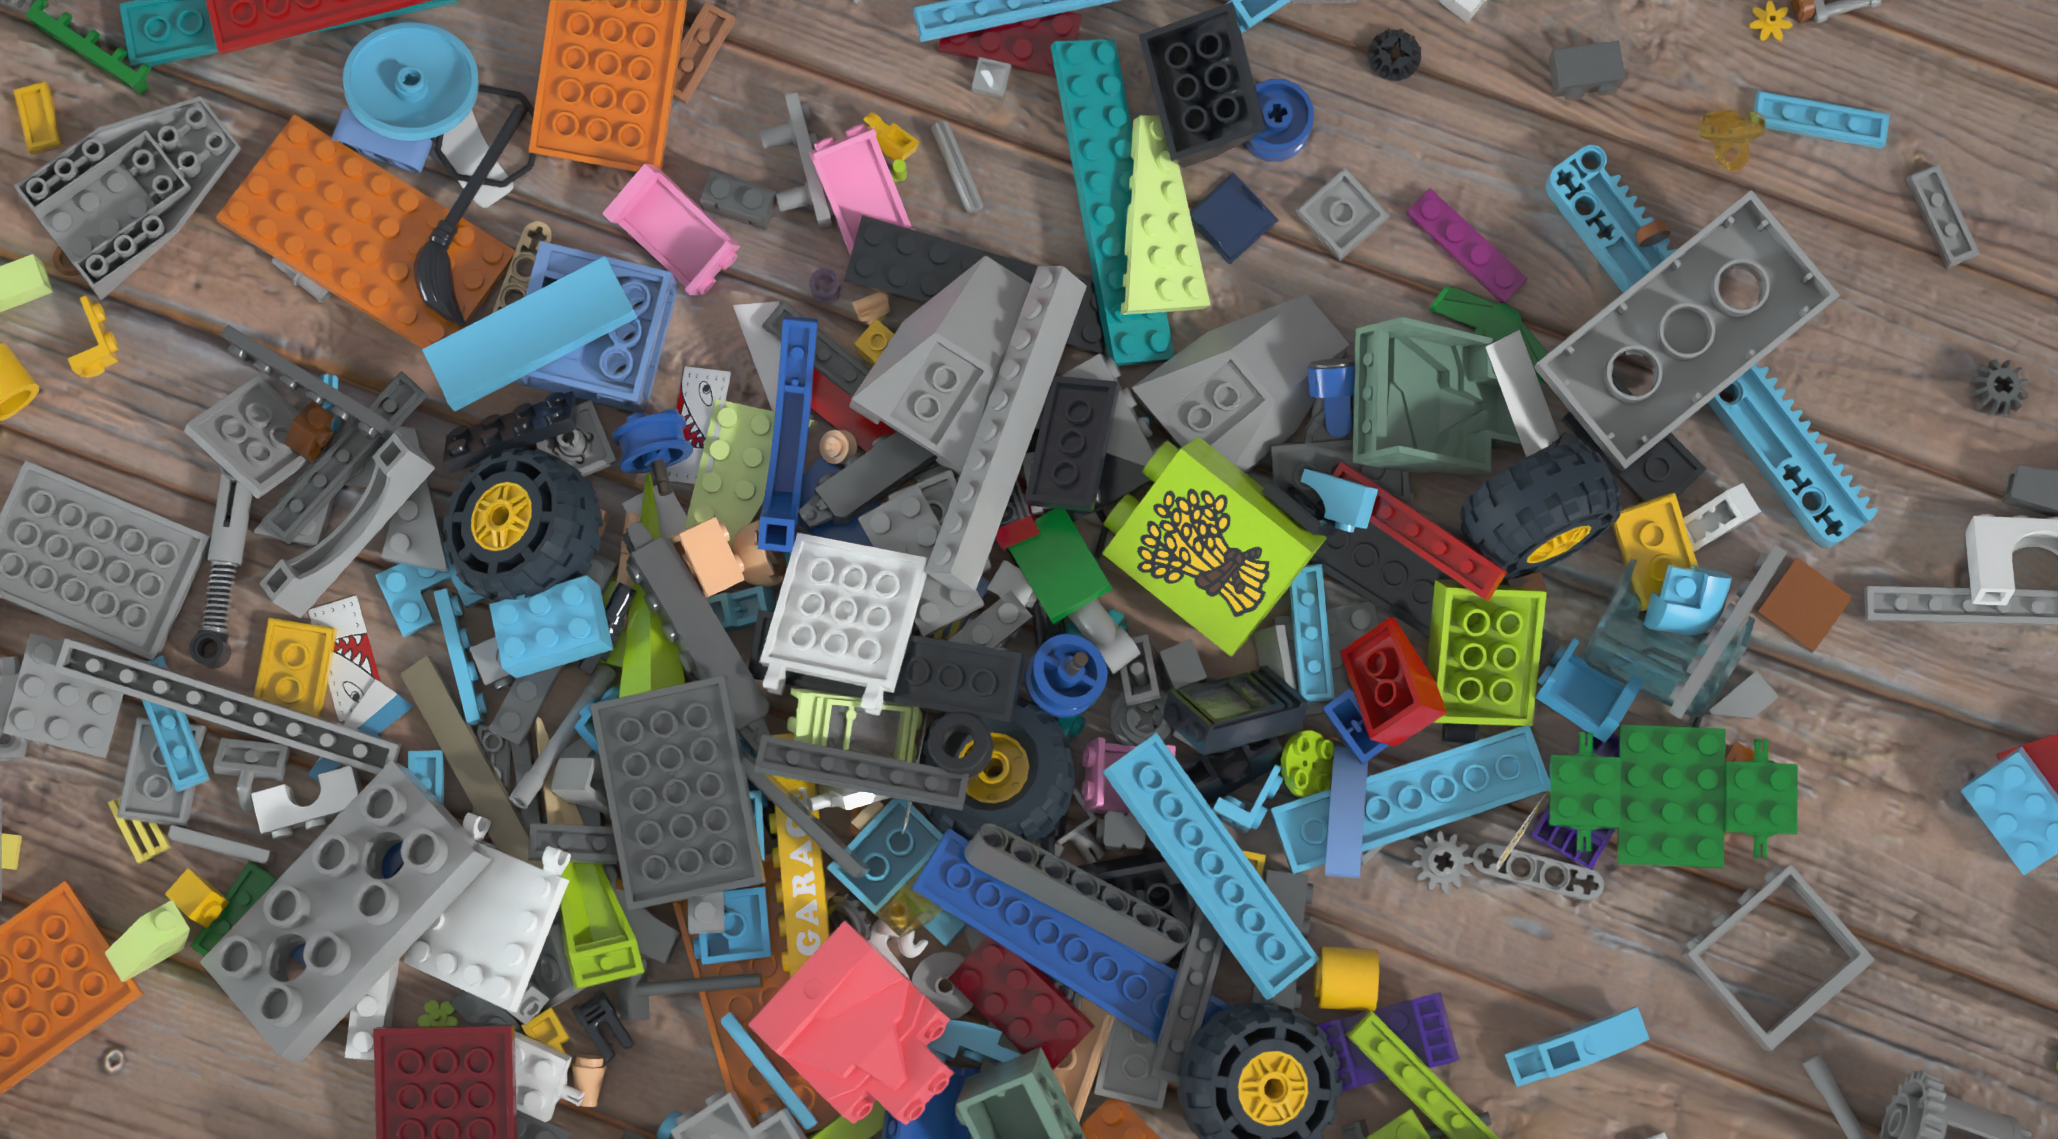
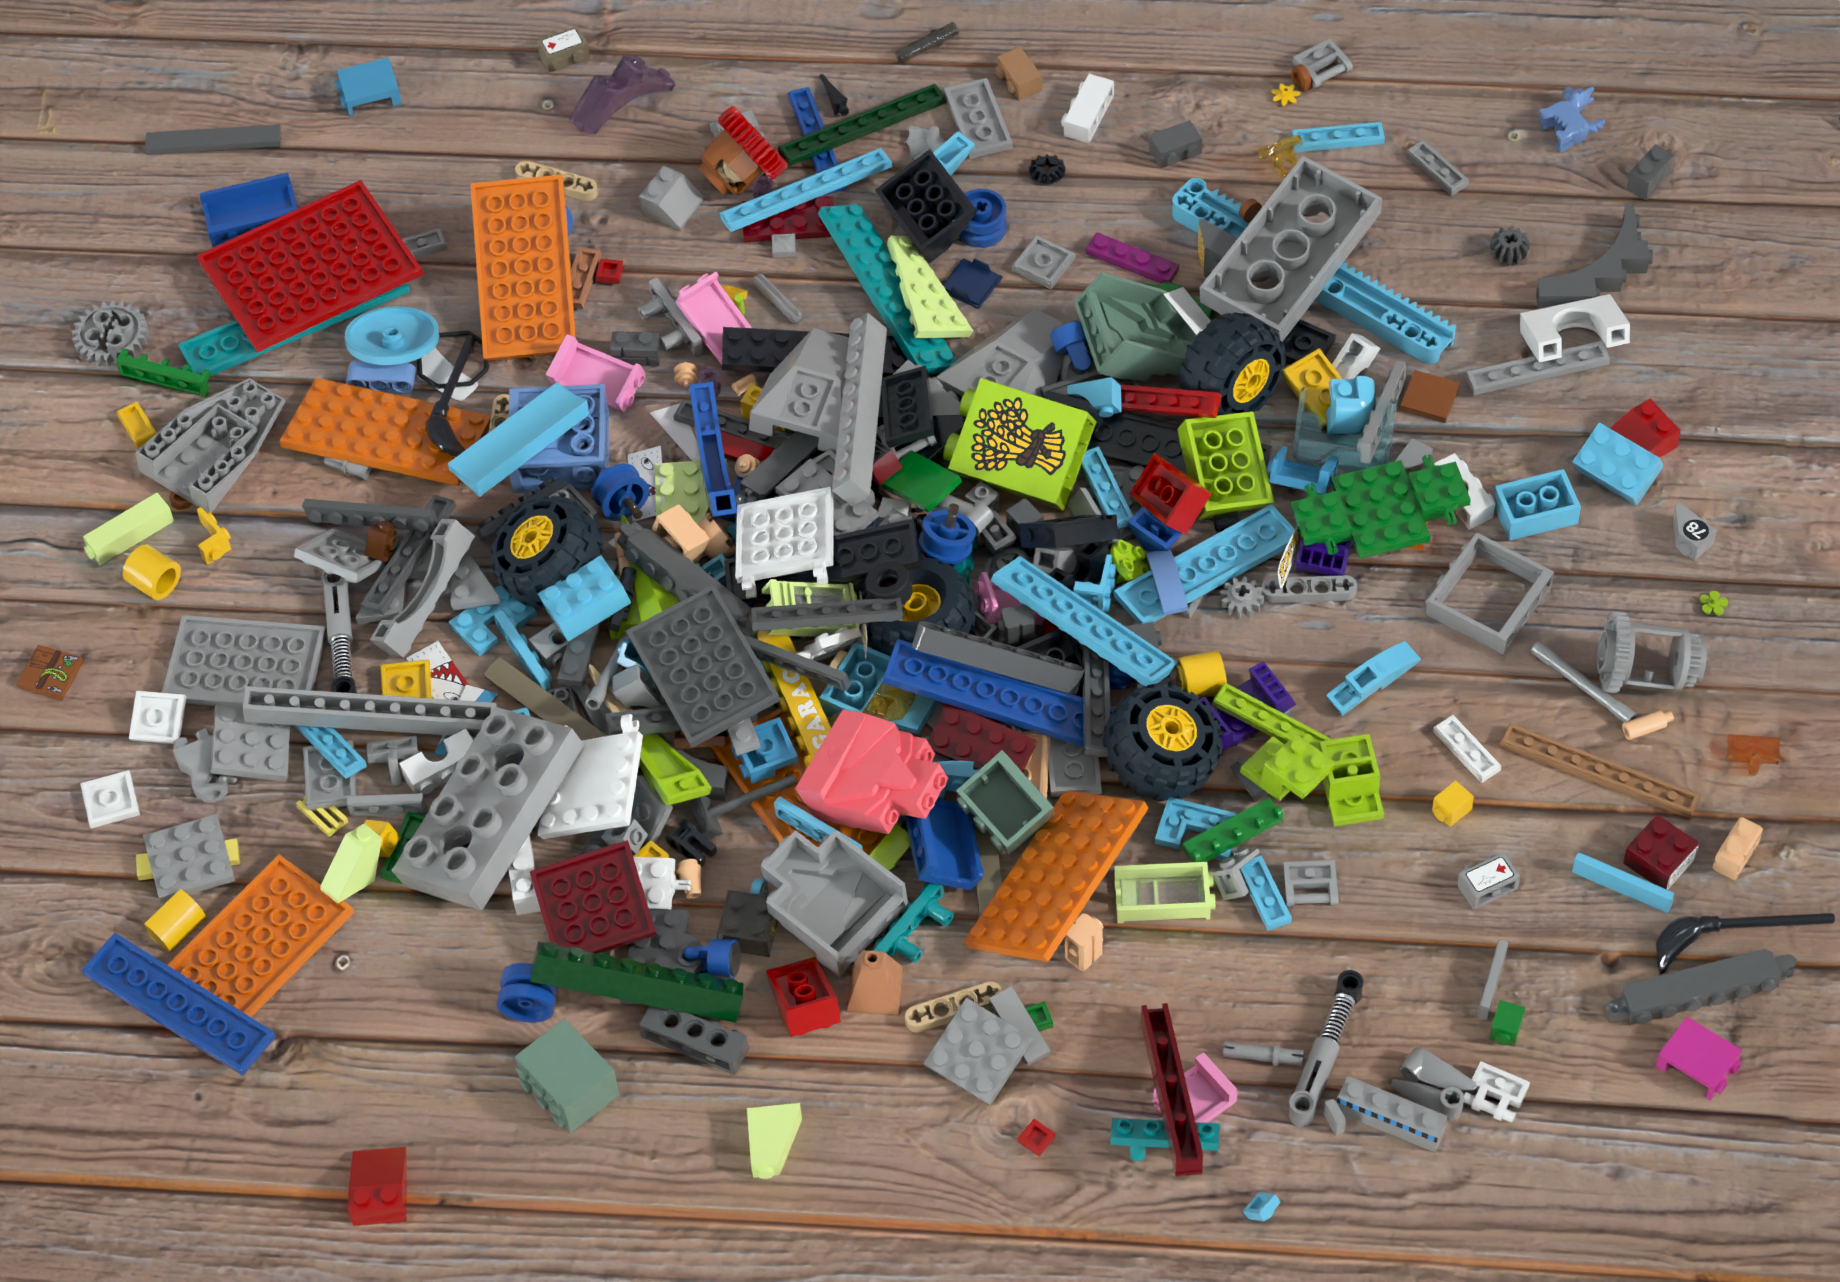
camera: 15 degrees left, 25 degrees down
none -> red plate [596,258,624,284]
none -> light nougat wheel [674,362,698,387]
none -> light grey brick [965,481,1000,512]
none -> dark grey slope [1198,218,1238,278]
none -> white arch [1435,453,1496,530]
none -> medium azure brick [1493,469,1581,541]

